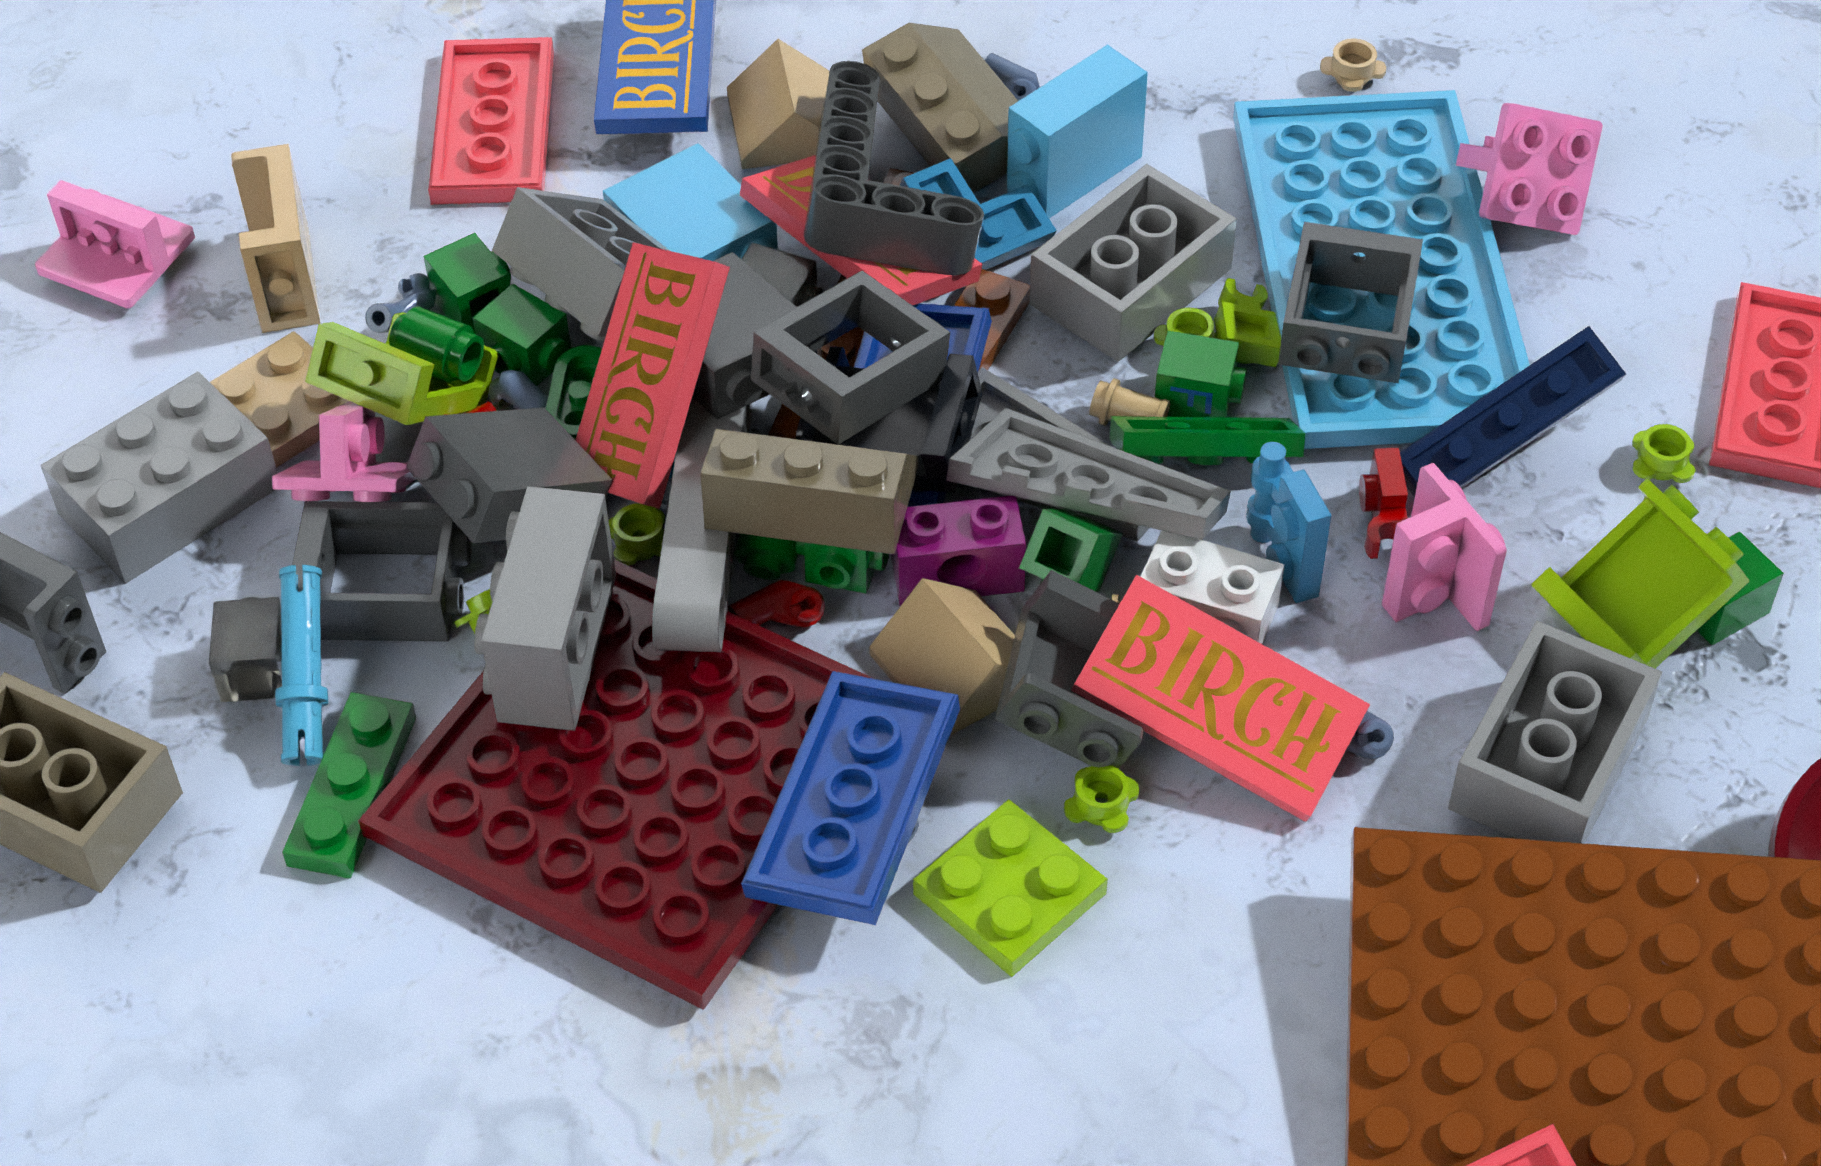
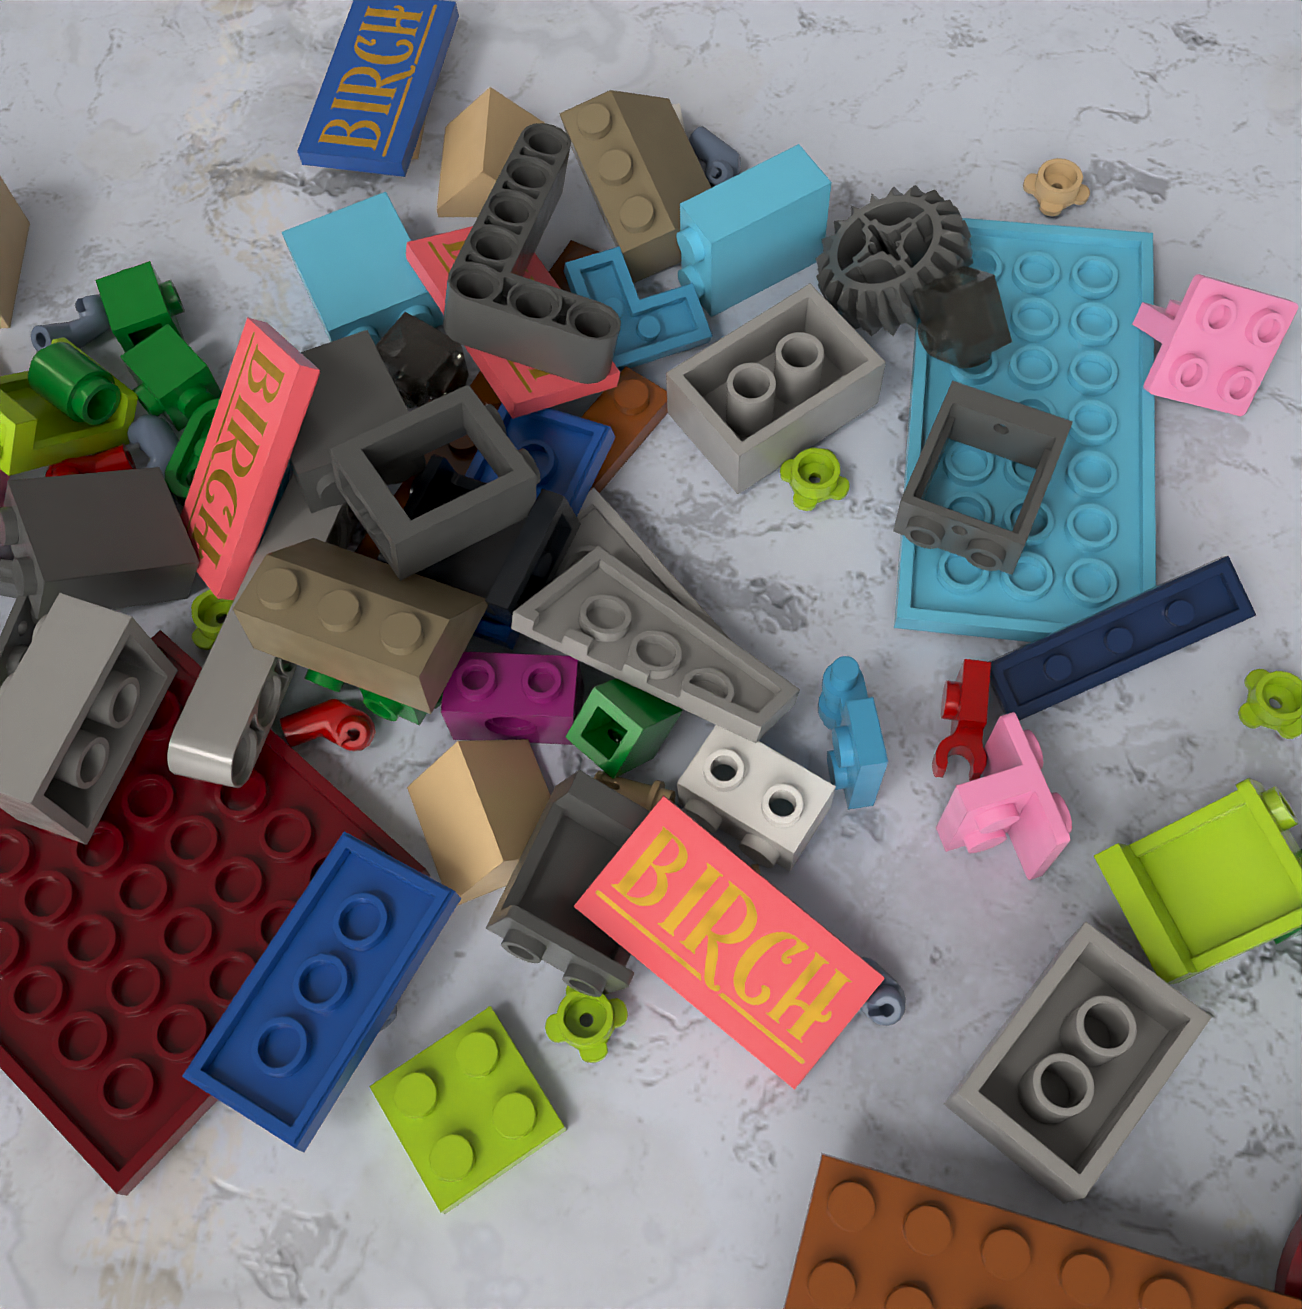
camera: 15 degrees right, 15 degrees up
coral tile [428,37,554,205] -> none
light grey brick [492,187,670,342] -> none
tan pin [1089,378,1170,426] -> none
green plate [1109,416,1306,465] -> none
green brick [1155,331,1247,417] -> none
lime plate [1214,278,1281,368] -> none
none -> dark grey gear [815,185,973,336]
none -> clear smoke brick [912,266,1012,368]

